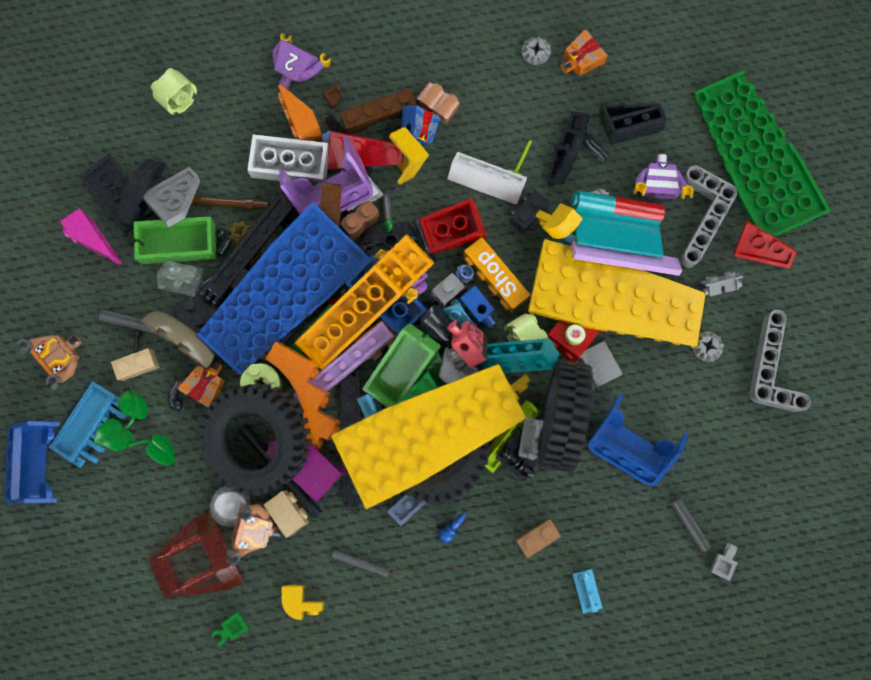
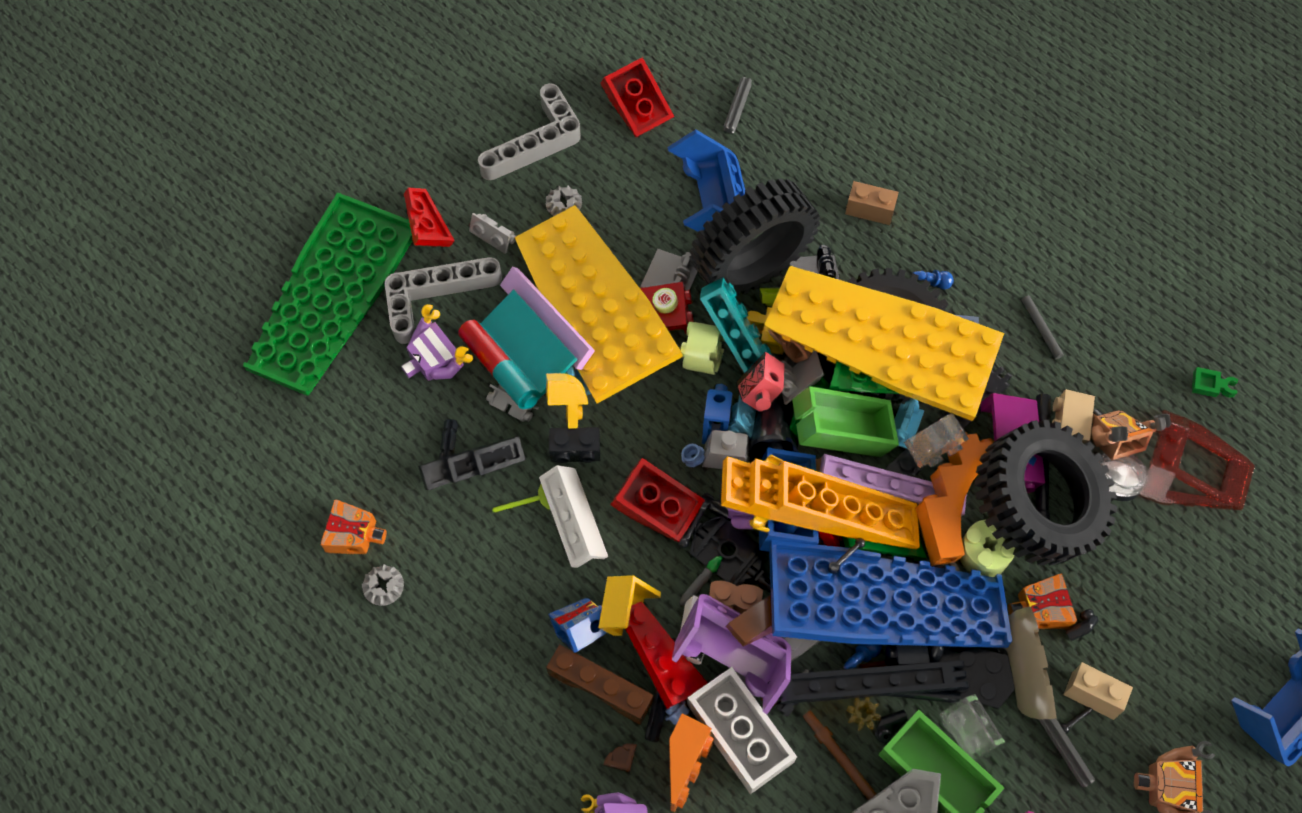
camera: 130 degrees left, 15 degrees down
dark azure hinge [49,381,126,468] -> none
green plant [93,389,175,466] -> none
yellow brick [282,585,324,620] -> none
nougat brick [416,82,459,124] -> none
light orange brick [463,237,530,313] -> none
light grey hinge [518,418,543,460] -> none
medium azure hinge [573,569,603,613] -> none
black wedge [599,102,667,145] -> none
light grey plate [710,543,738,581] -> none
none -> red slope [601,57,674,137]
none -> black hinge [828,538,865,574]
none -> clear brick [904,413,969,468]

